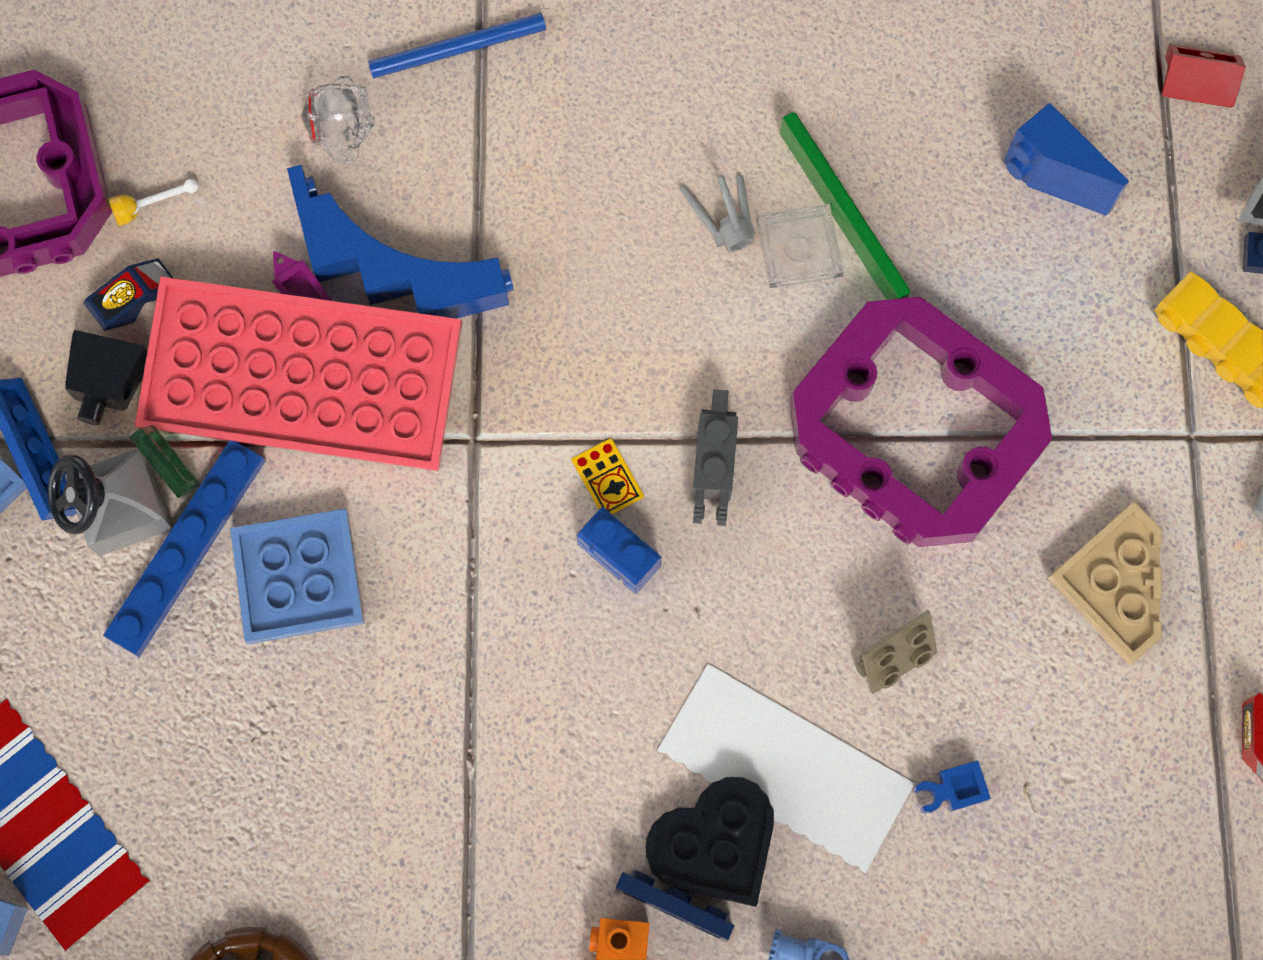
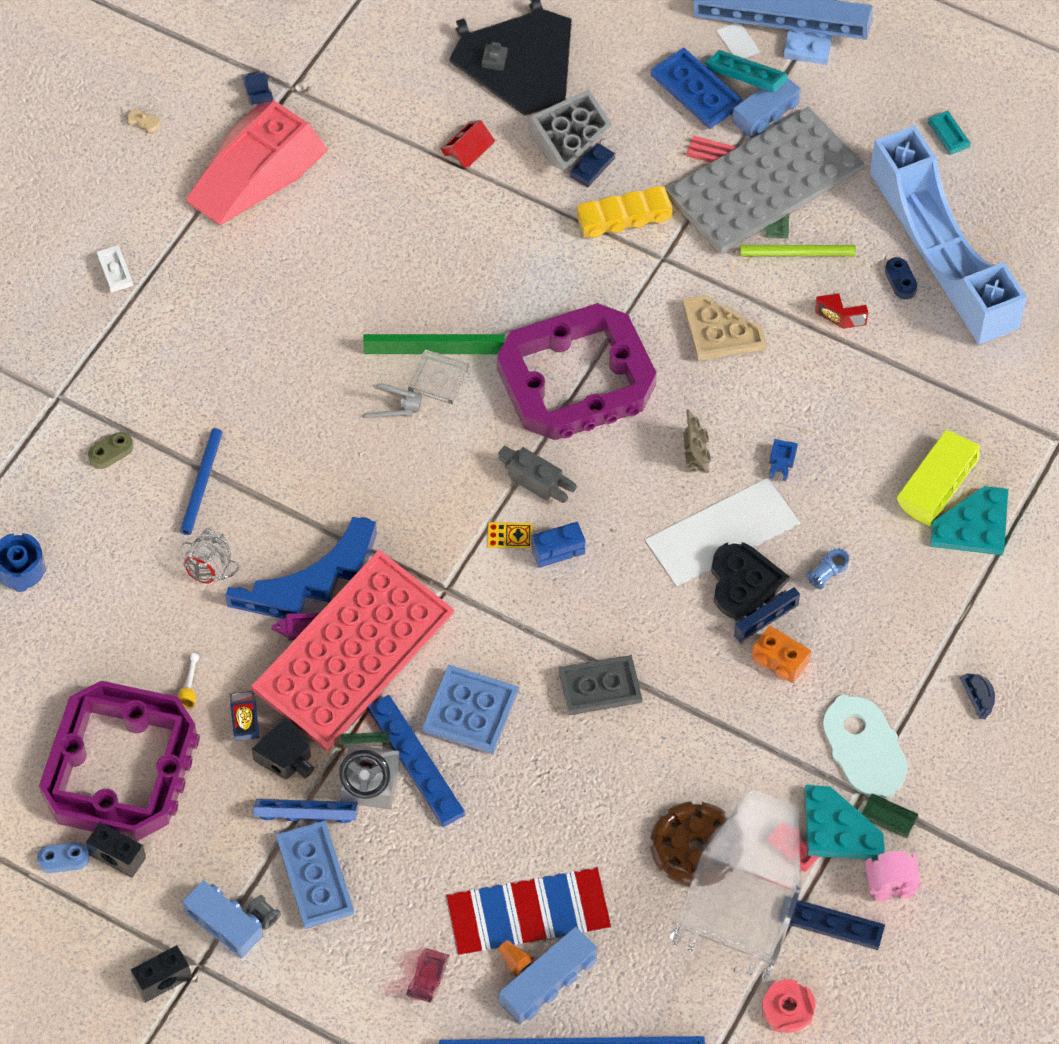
camera: 60 degrees left, 15 degrees down
blue slope [1003,103,1129,216] -> none
none -> dark grey plate [559,655,642,716]

